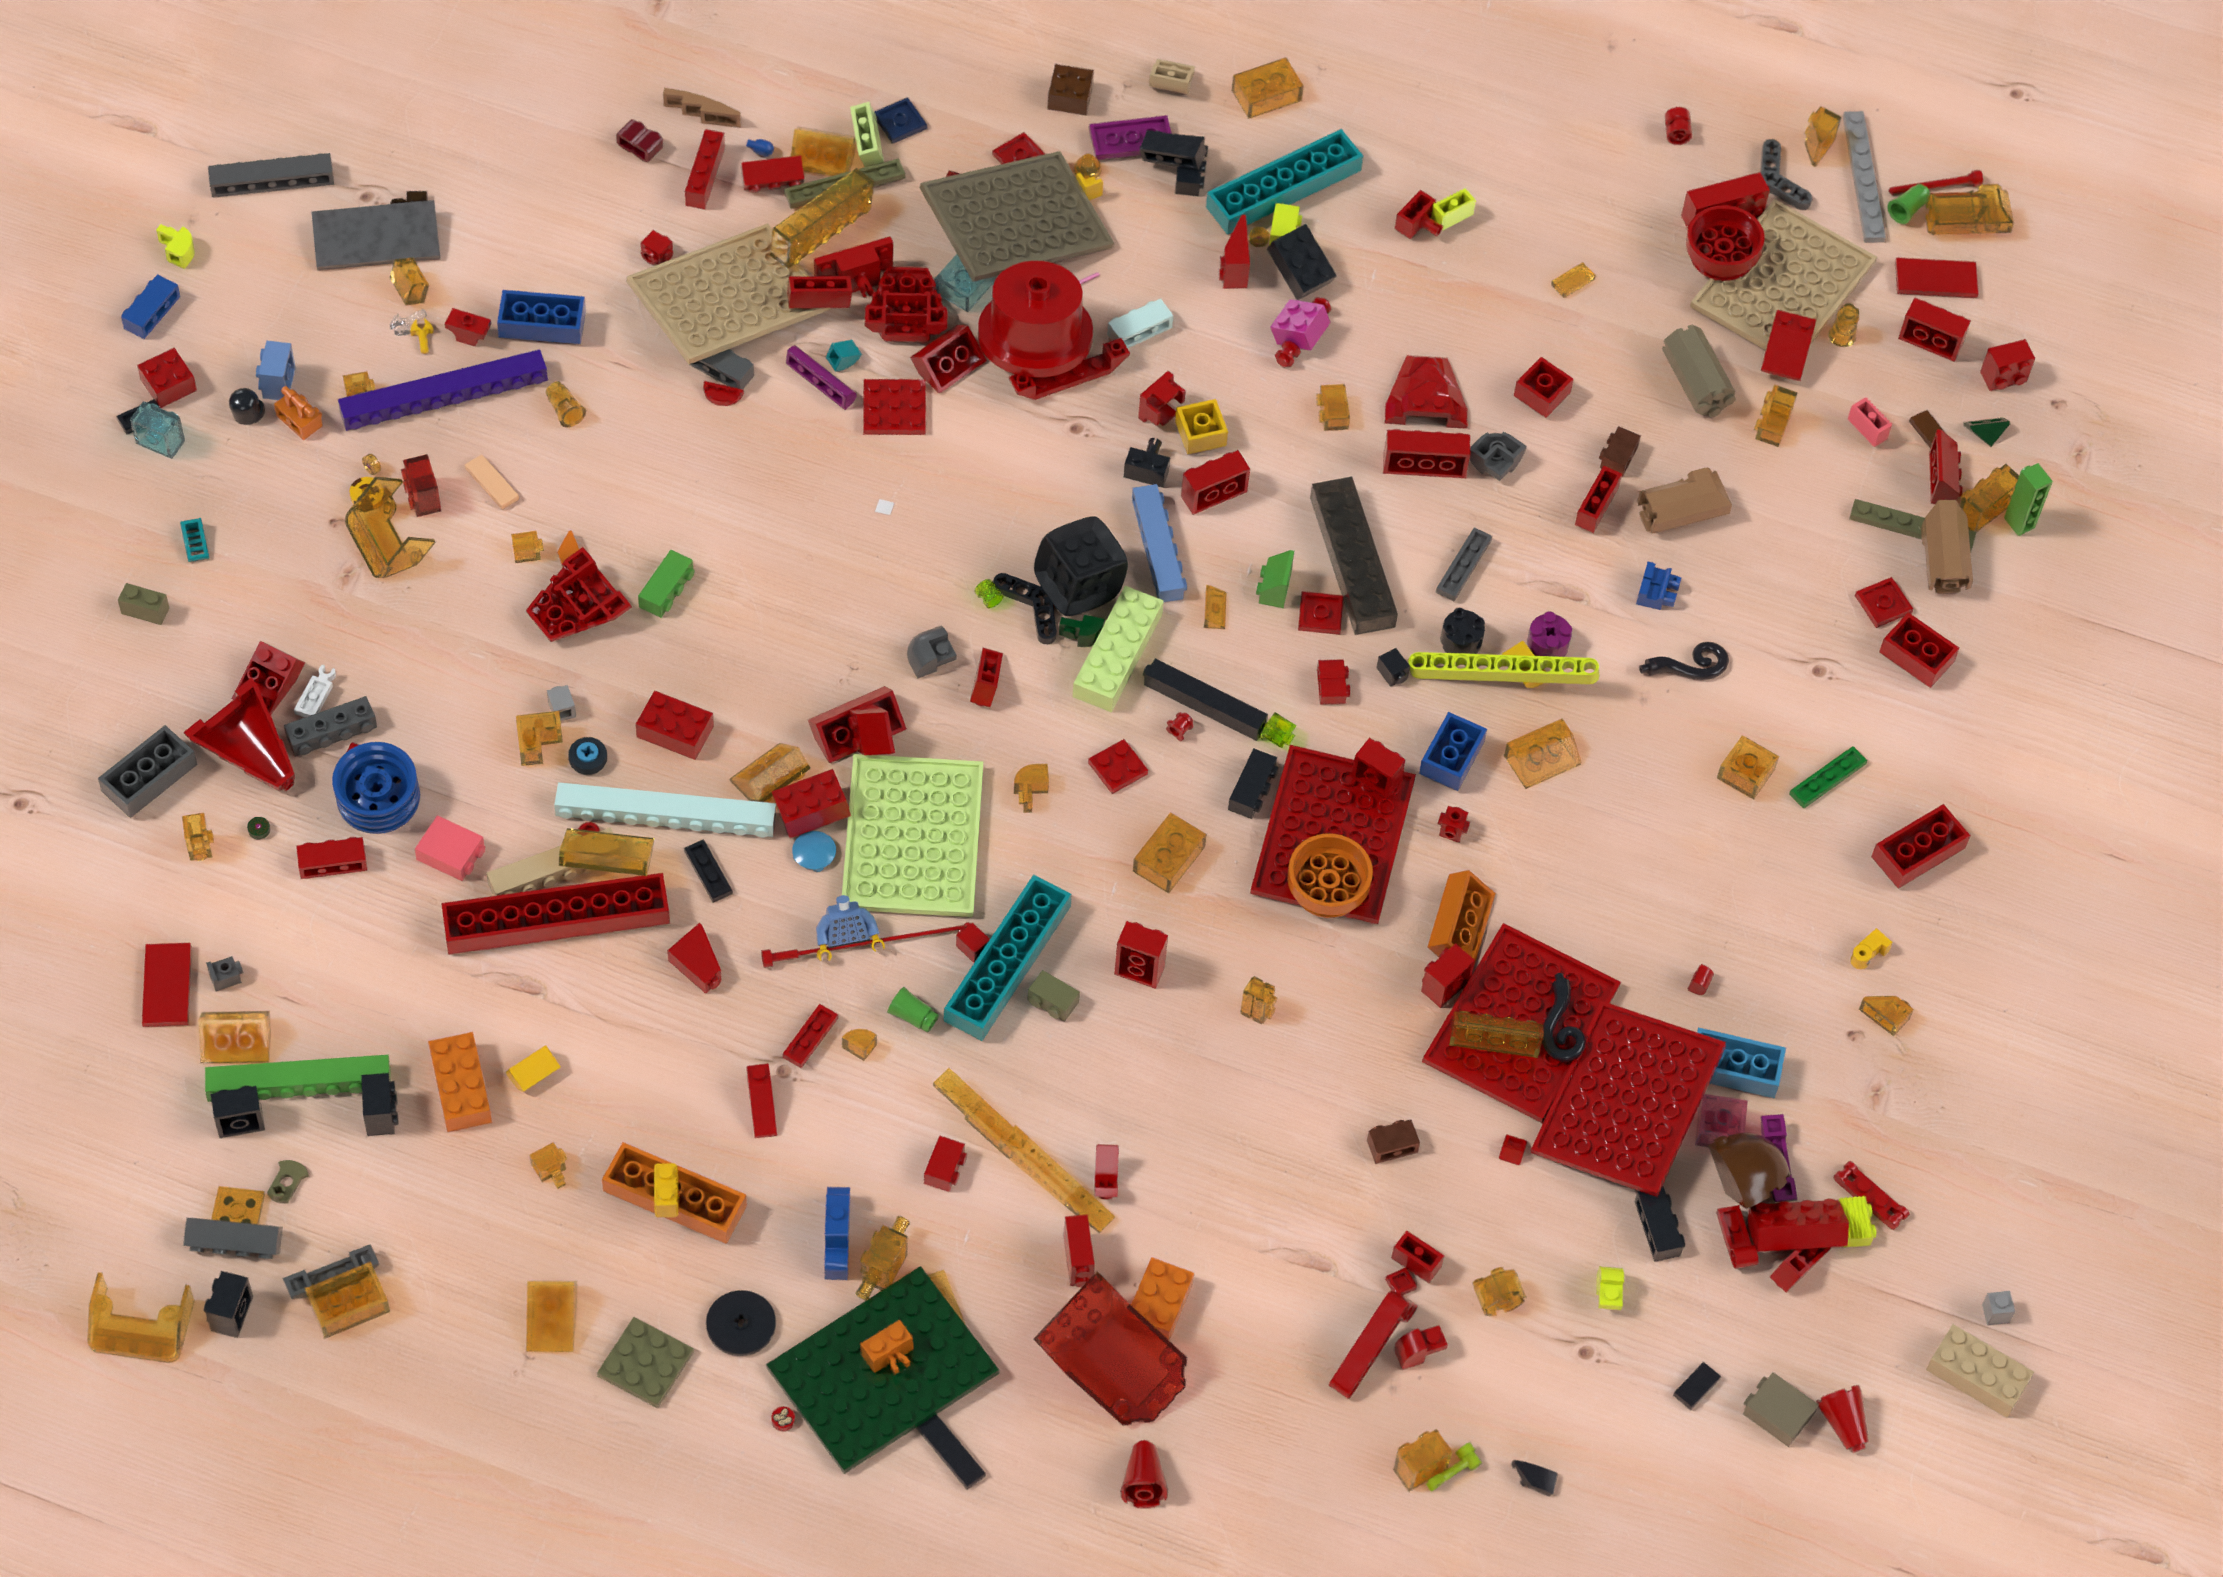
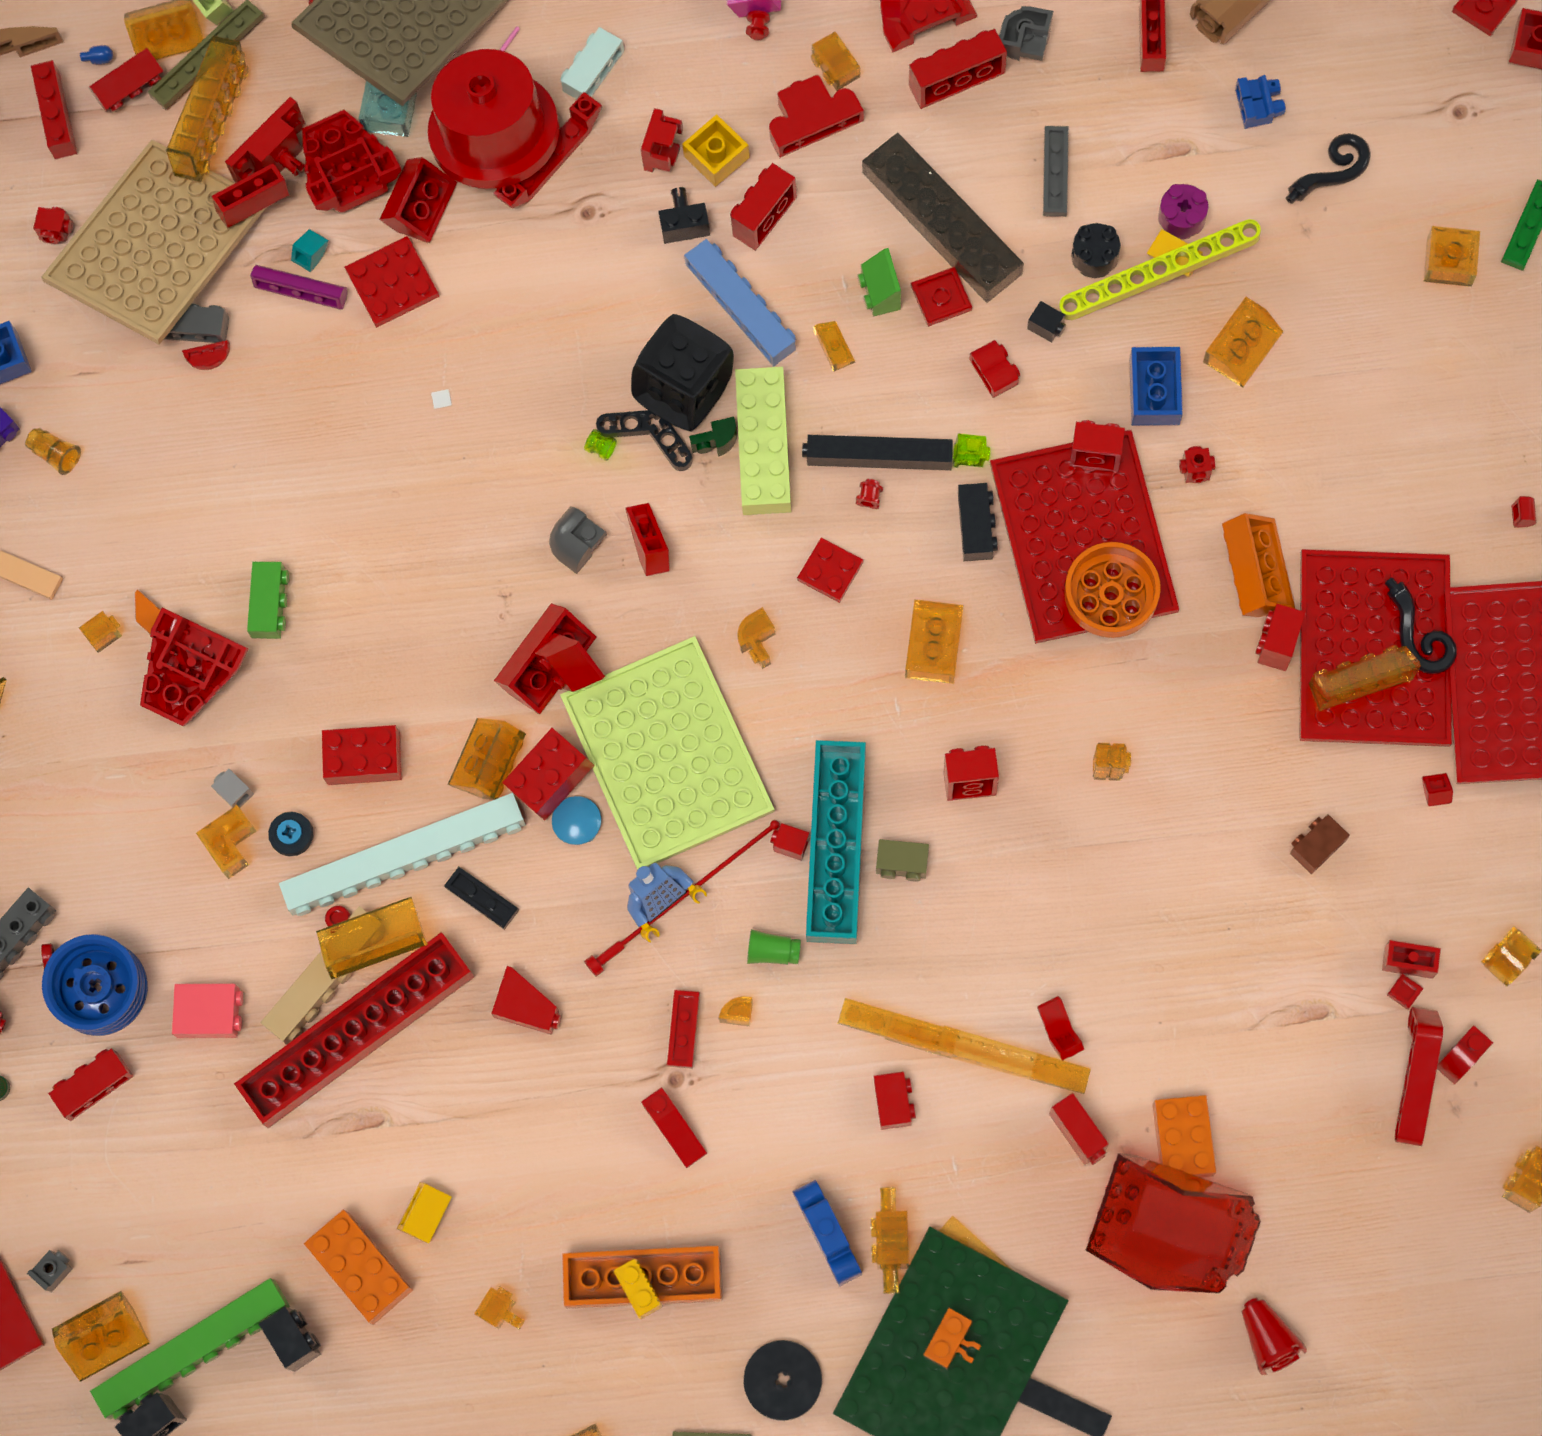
camera: 15 degrees left, 15 degrees up
none -> red brick [769,75,864,158]

